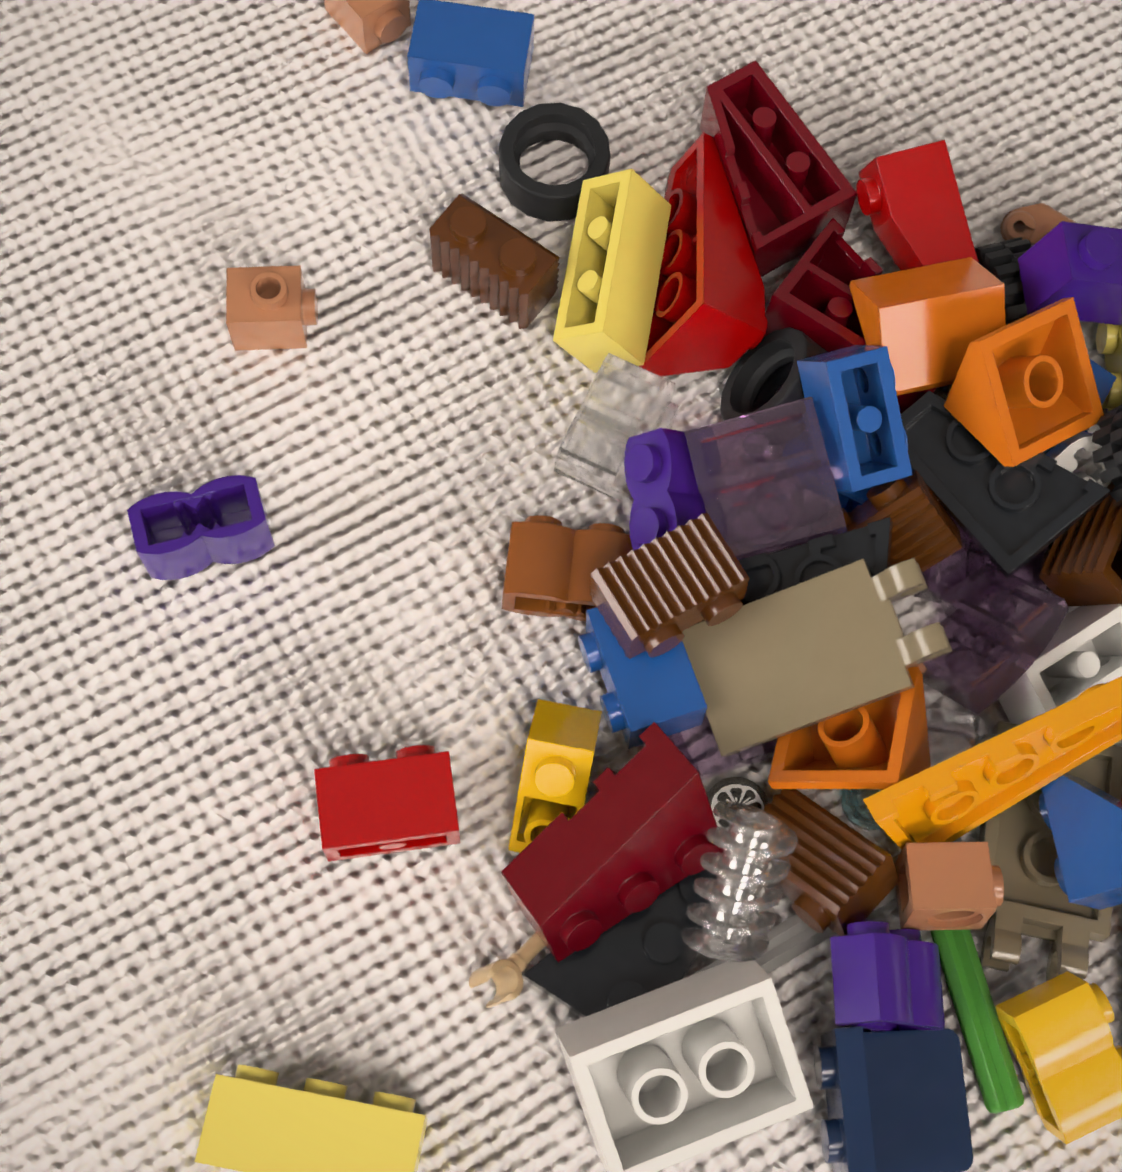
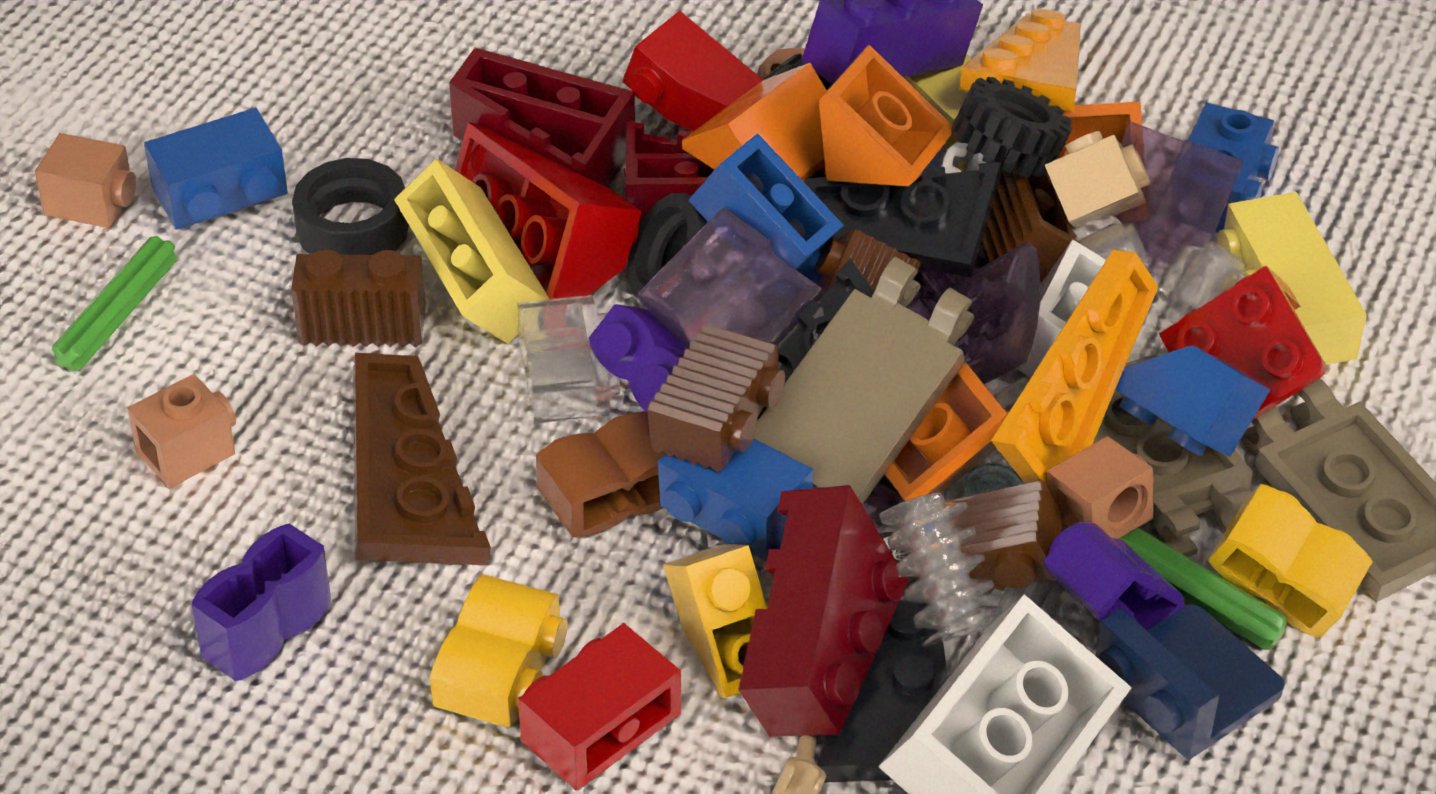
camera: 30 degrees left, 25 degrees down
none -> bright green axle [52,236,177,372]
none -> reddish brown wing [353,353,491,565]
none -> yellow brick [430,574,568,728]

